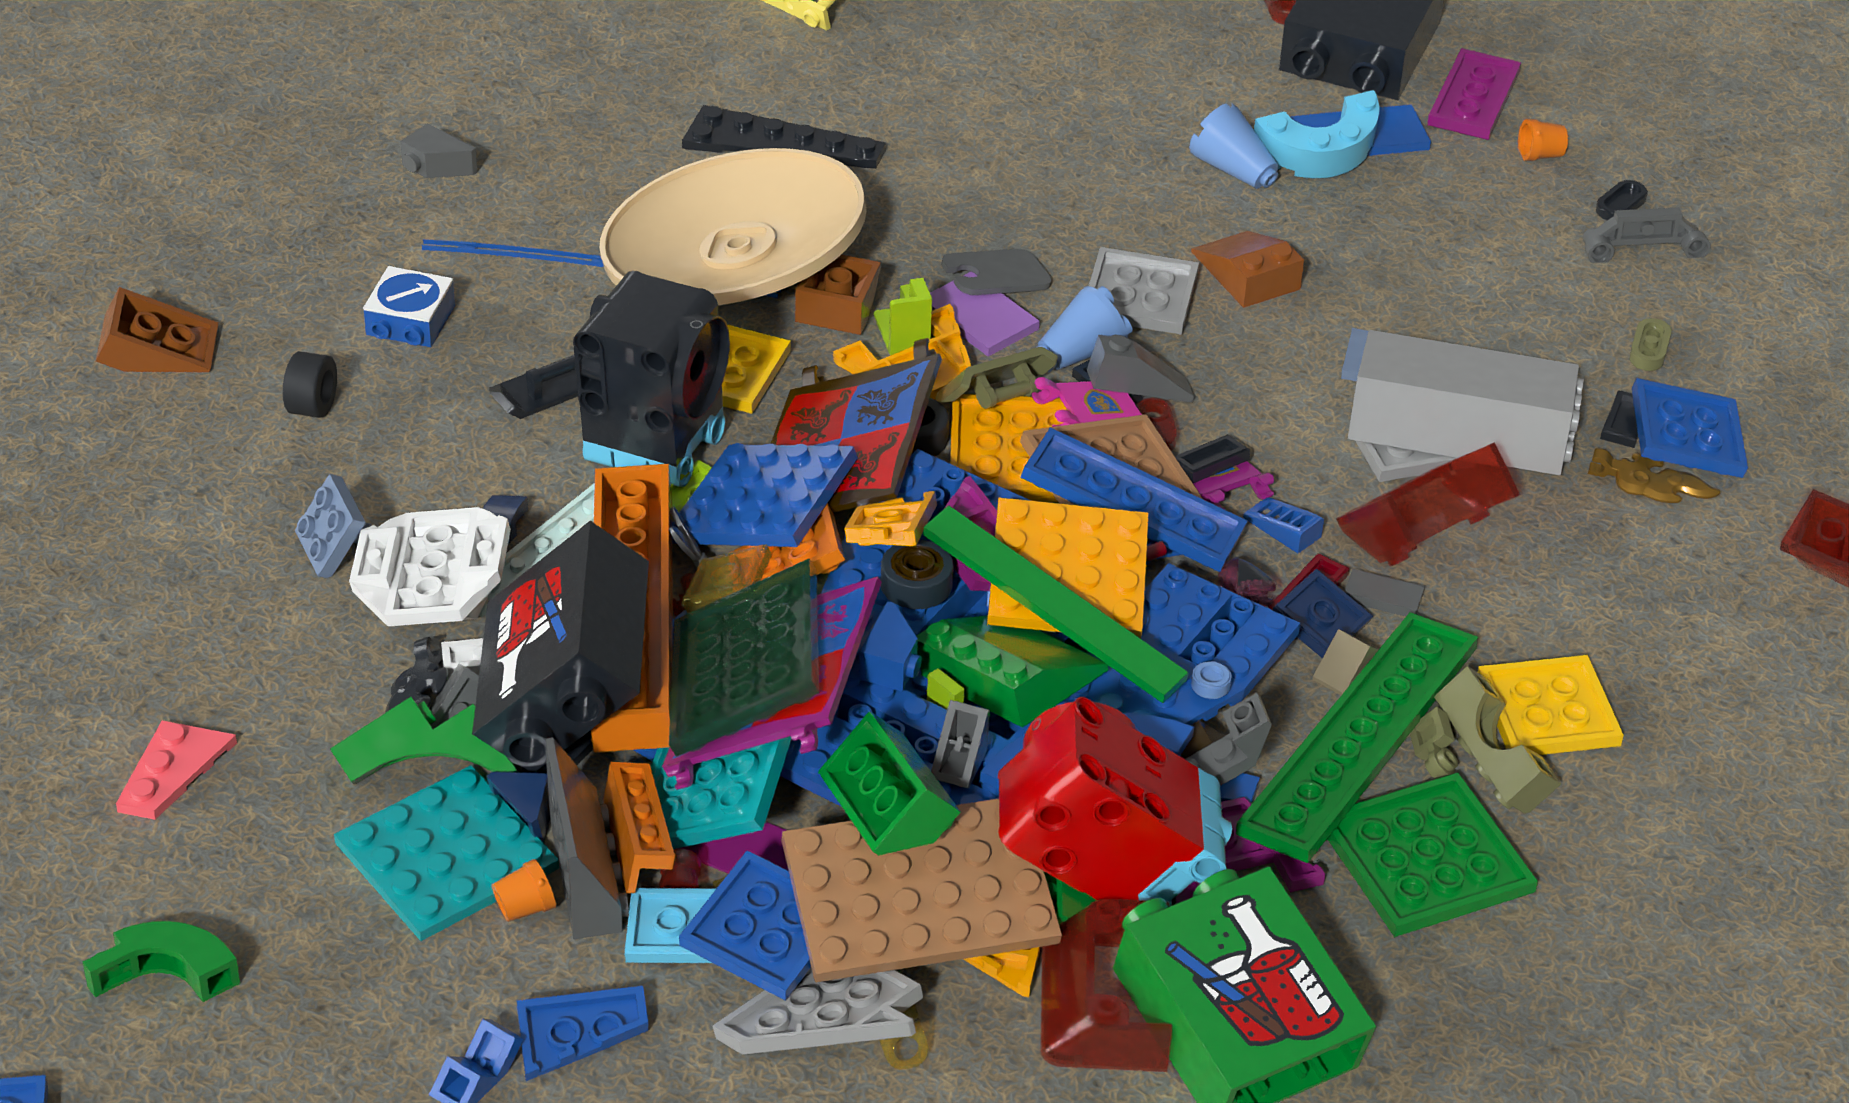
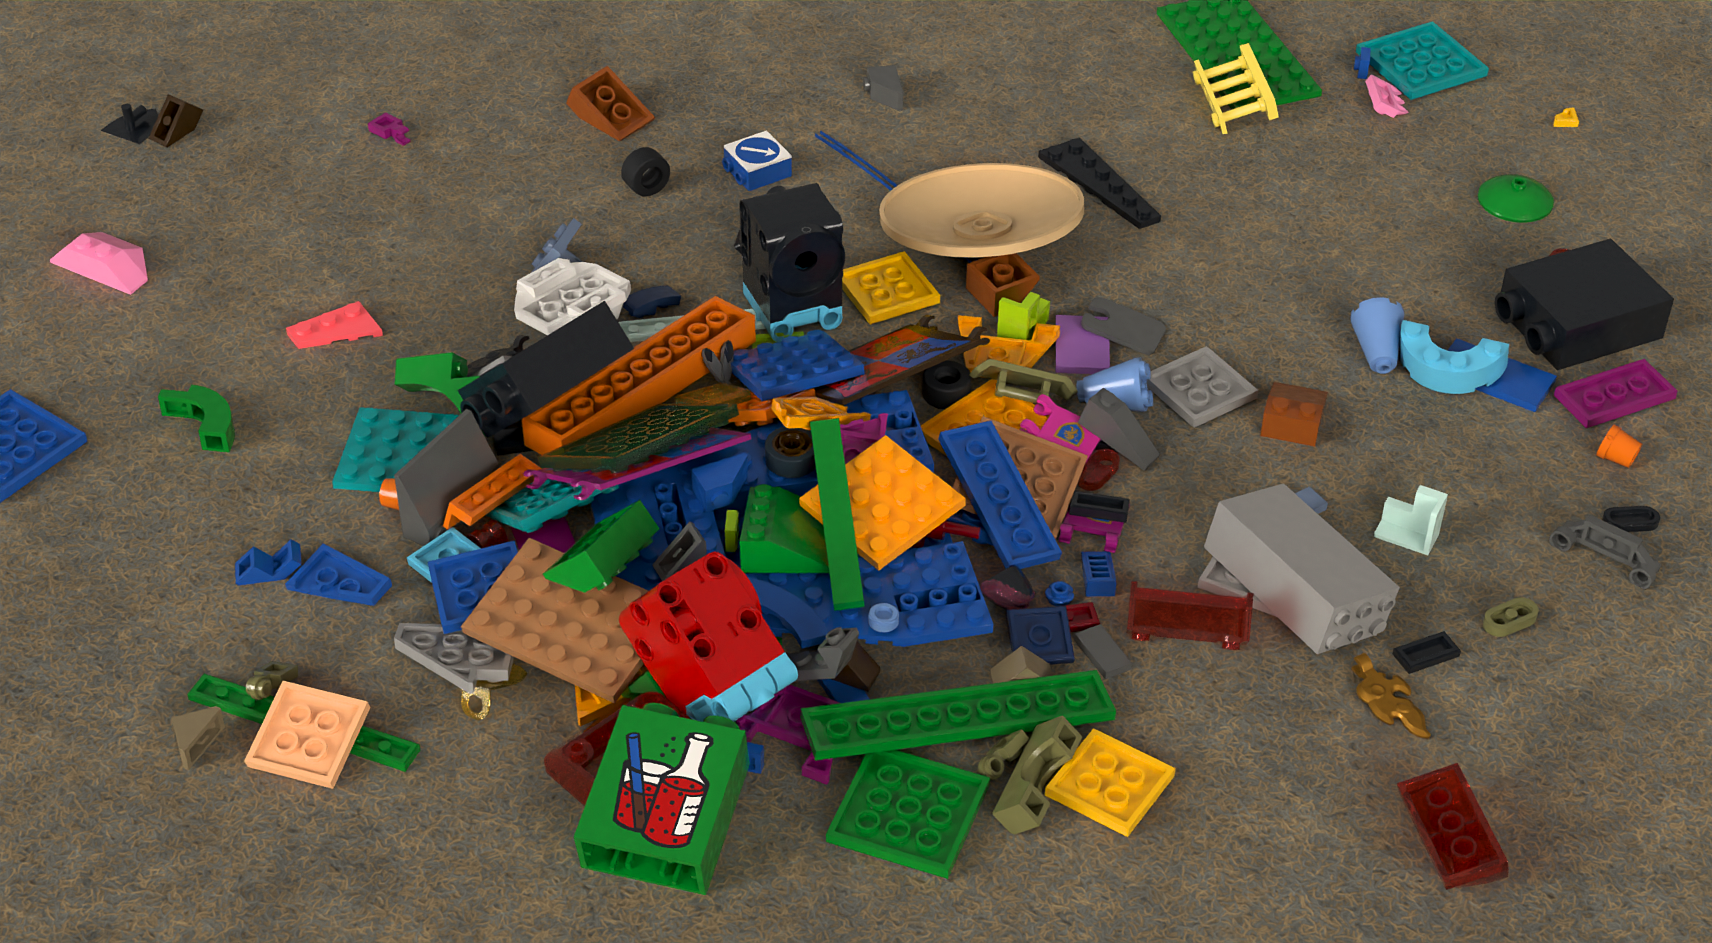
camera: 45 degrees right, 0 degrees up
blue plate [1631,378,1748,478] -> none
none -> blue plate [1045,581,1074,606]
none -> light aqua panel [1374,485,1448,555]

